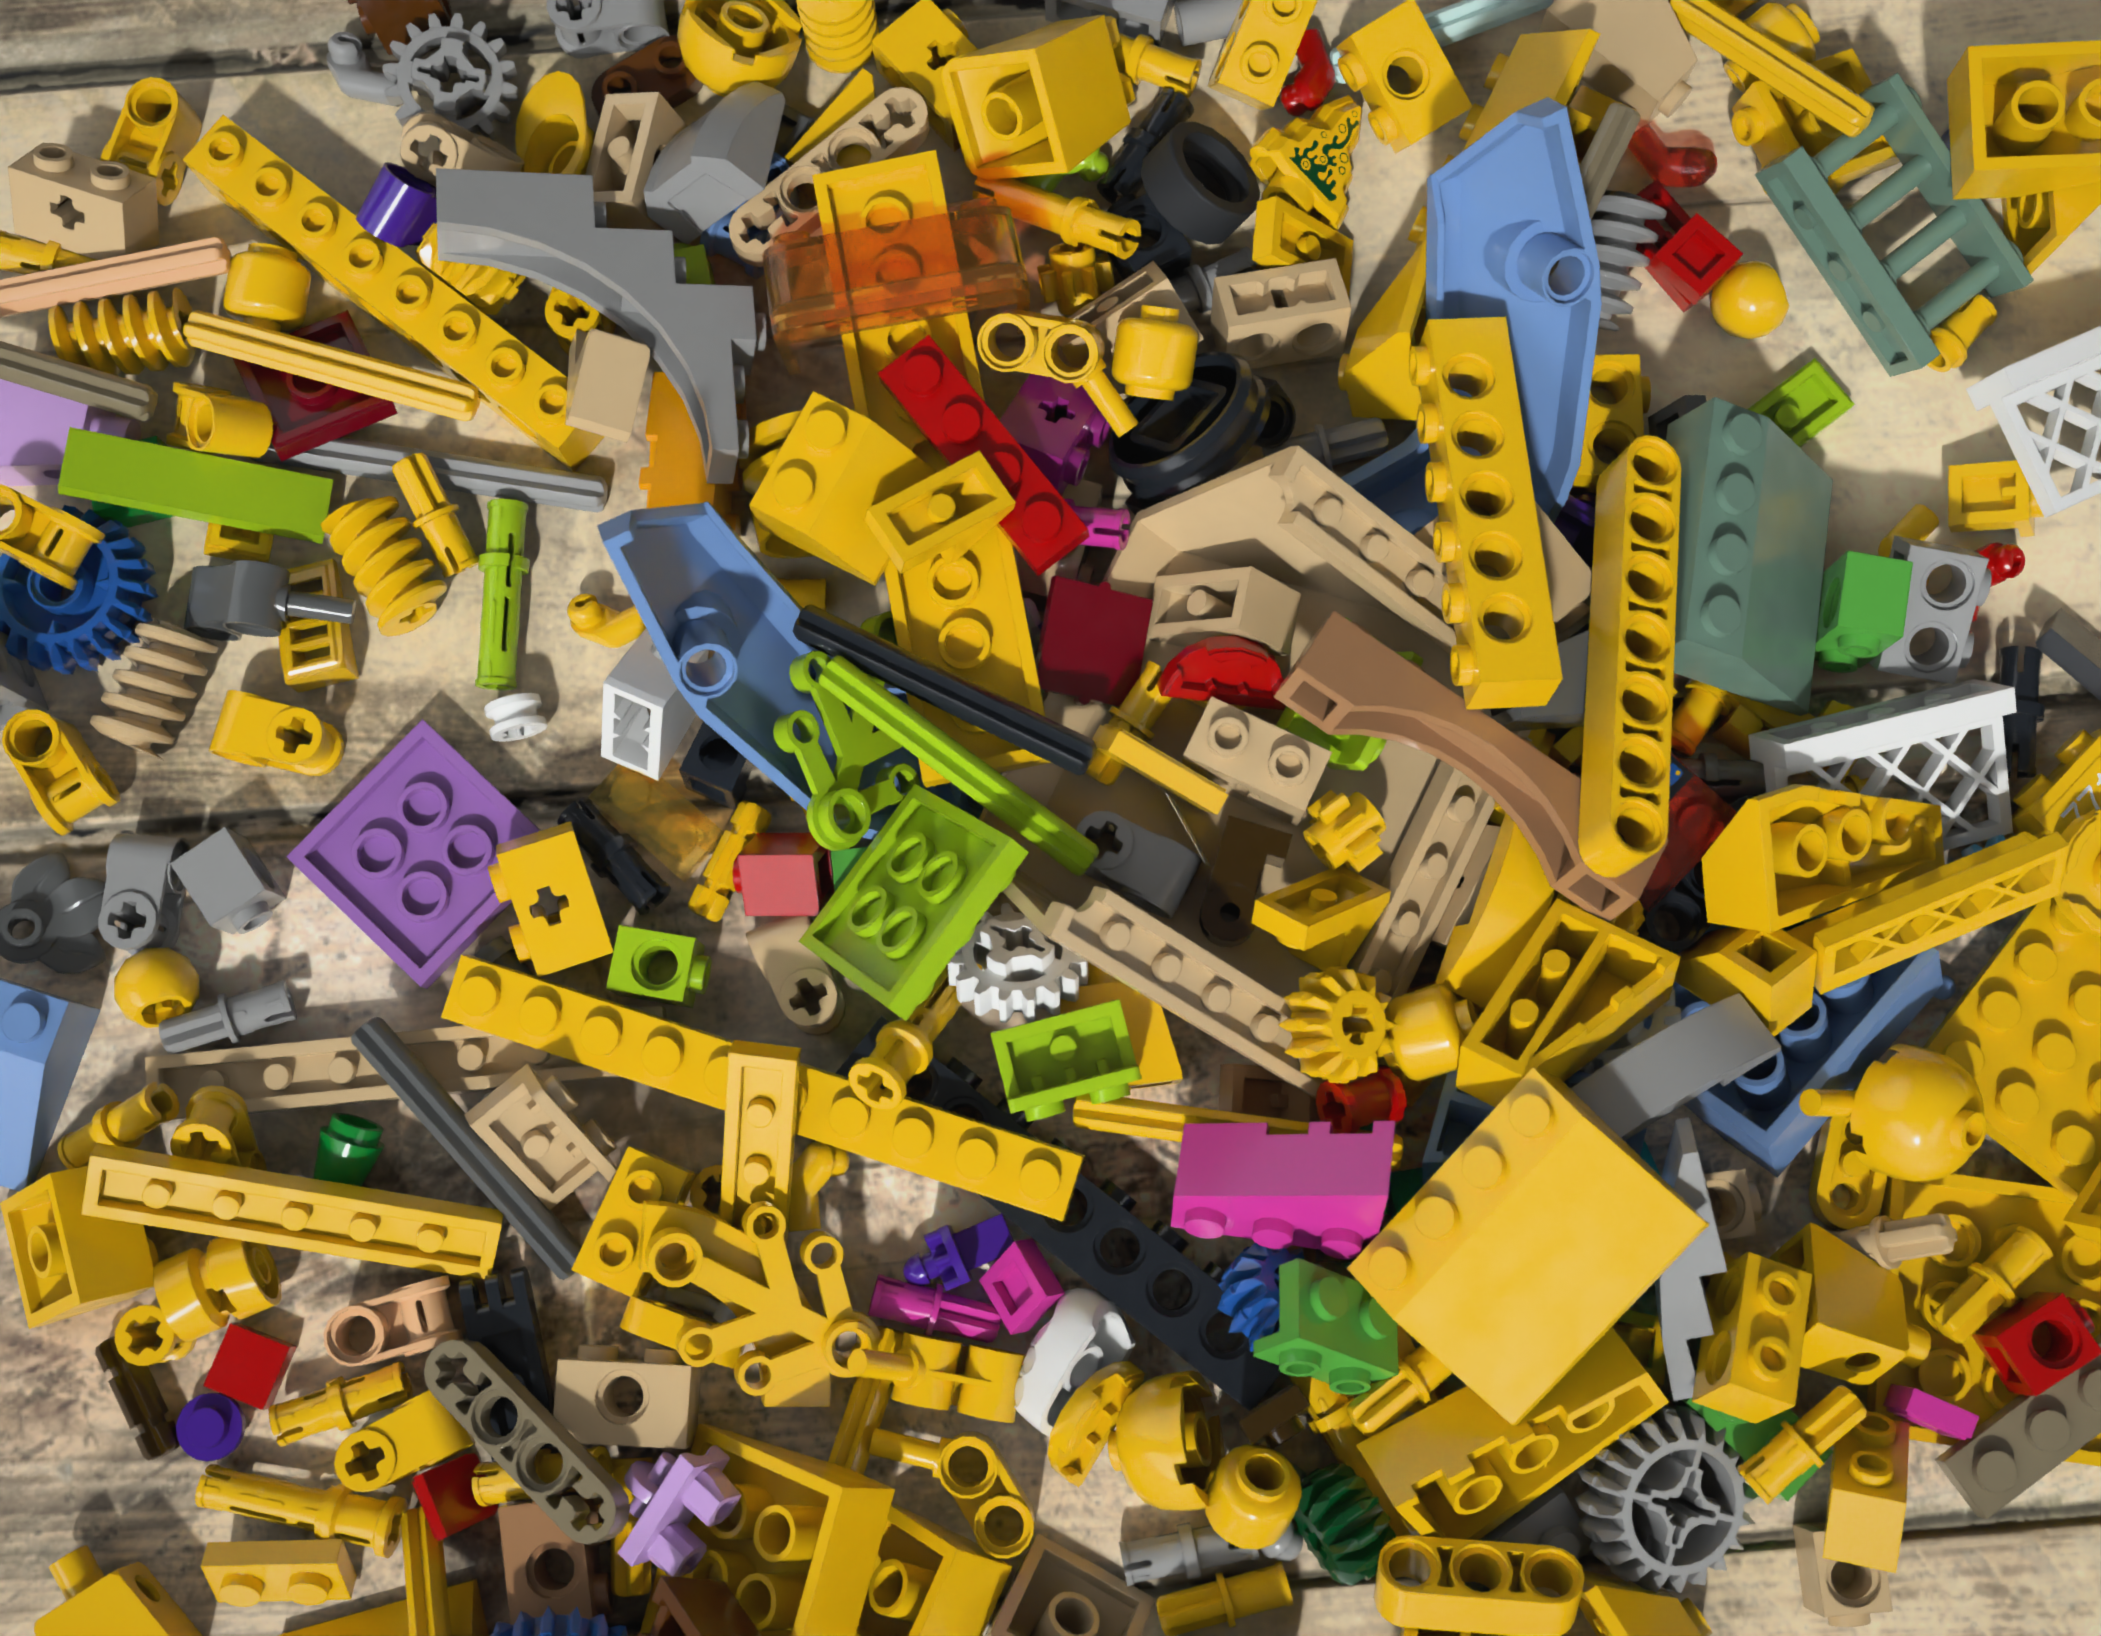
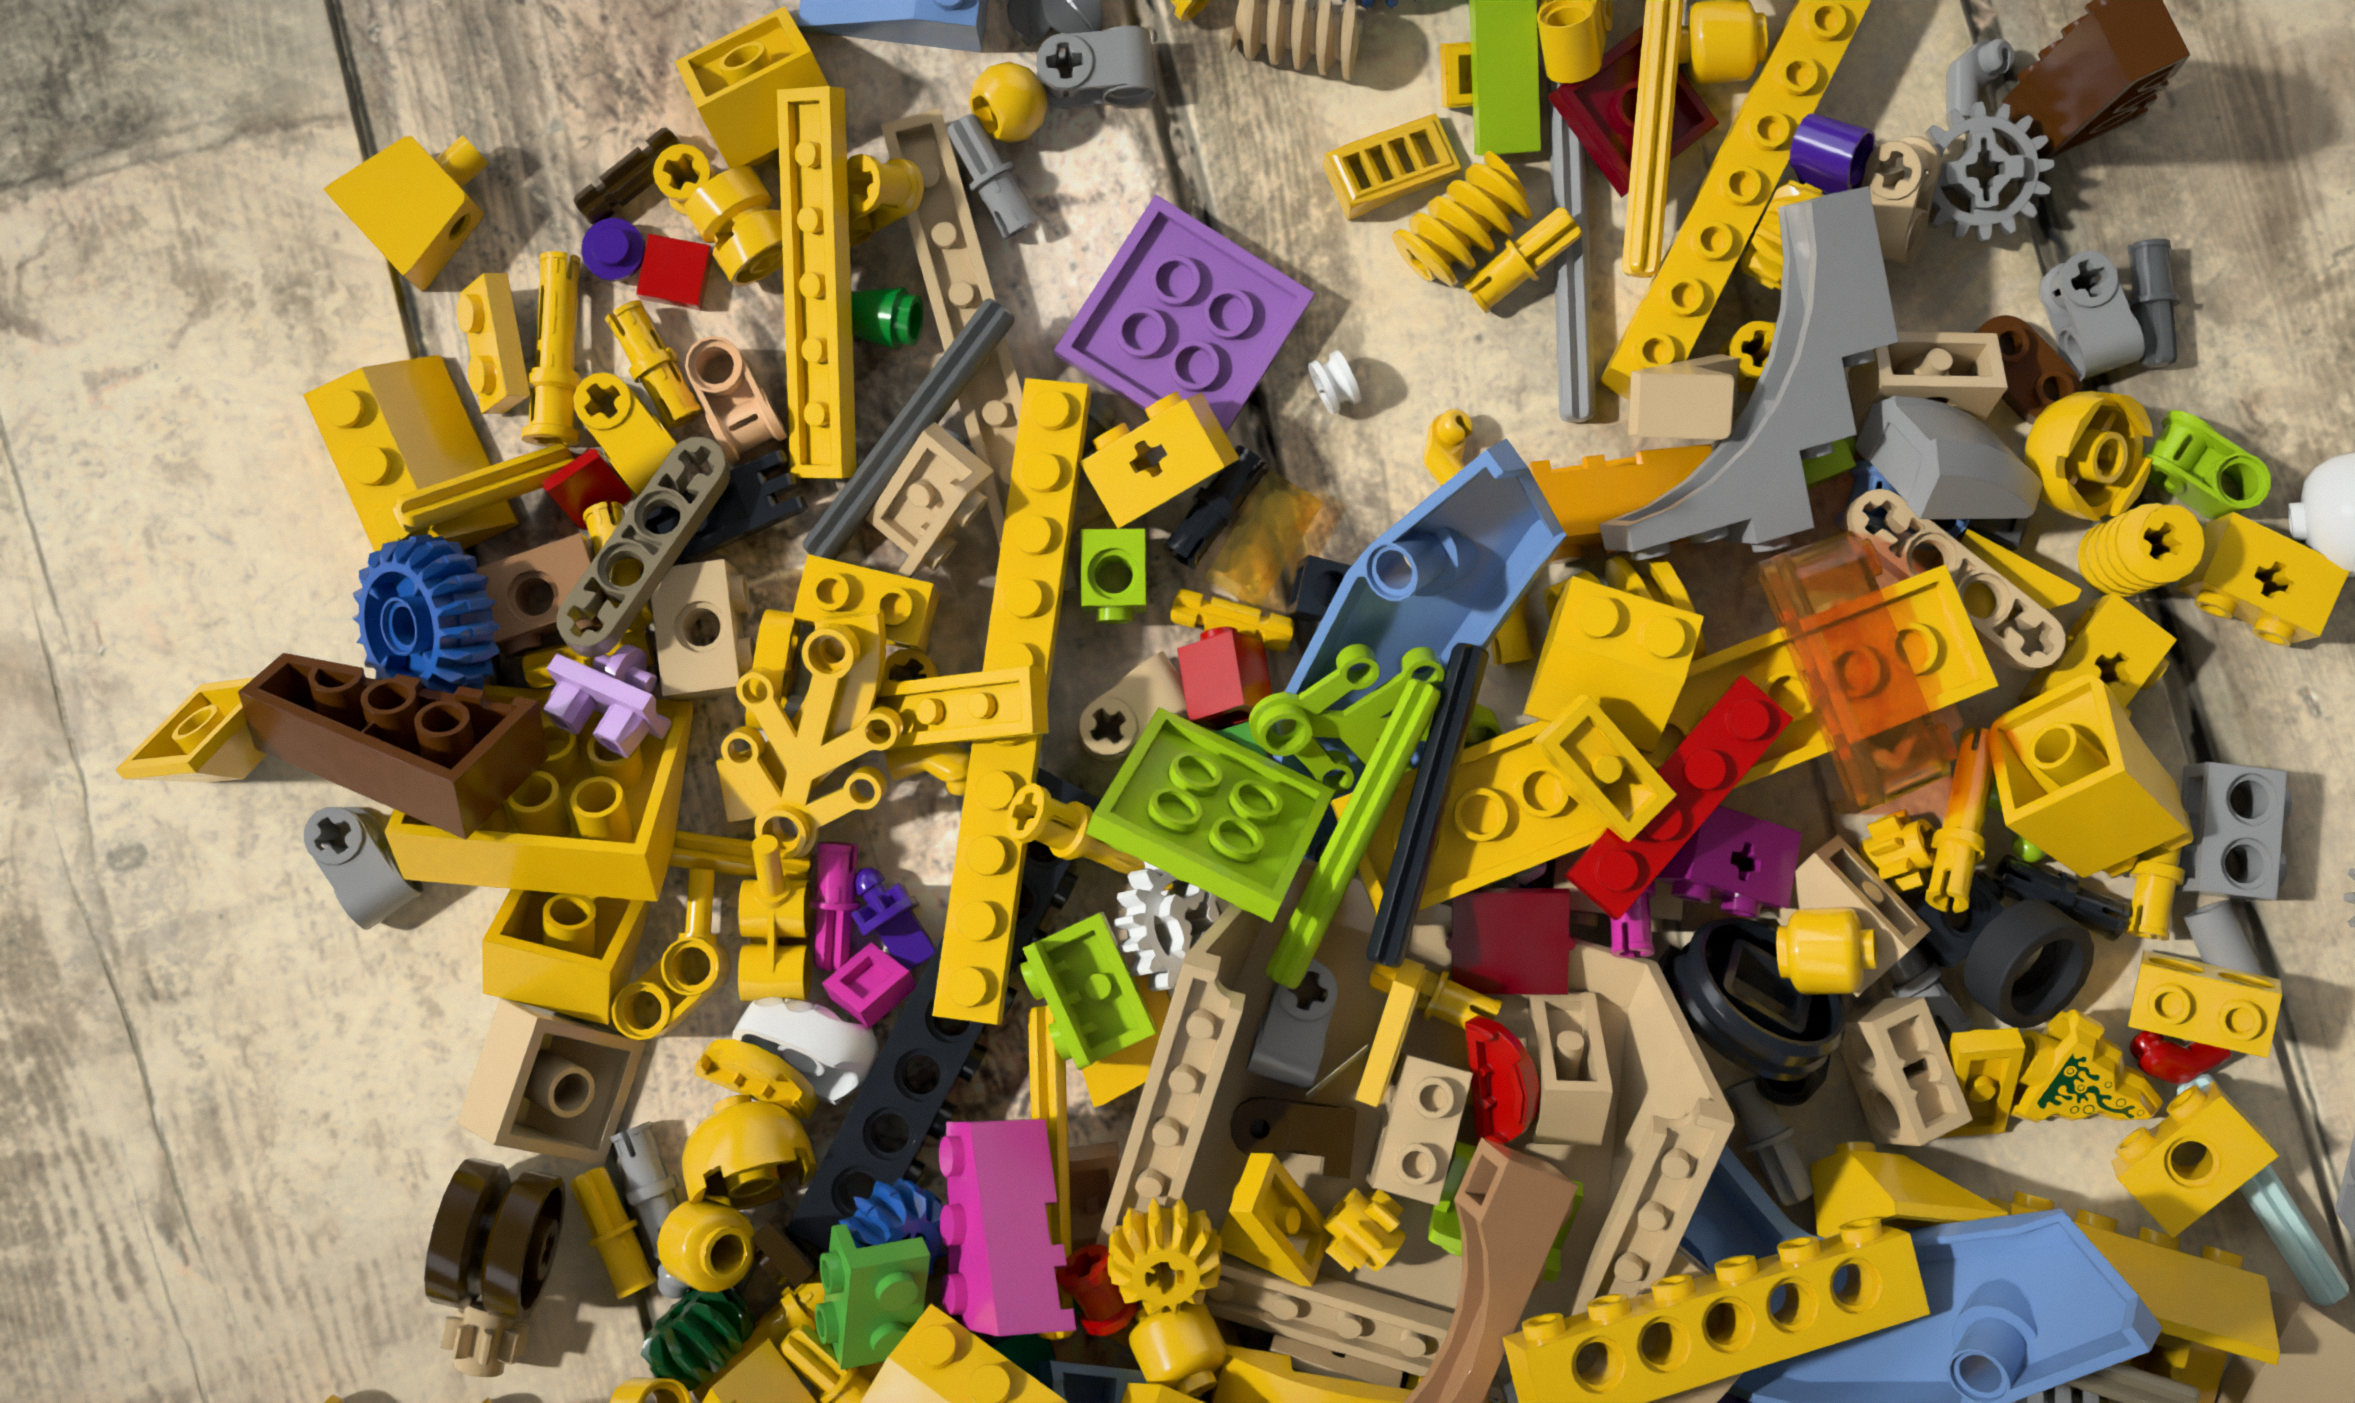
camera: 75 degrees right, 5 degrees up
yellow pin [57,1082,180,1169] -> none
light grey brick [170,827,286,934] -> none
dark grey beam [183,560,356,641] -> none
yellow piece [208,690,345,776] -> none
lime pin [475,499,530,691] -> none
yellow piece [515,71,596,175] -> none
white torso [601,628,709,781] -> none
yellow beam [977,309,1139,438] -> none

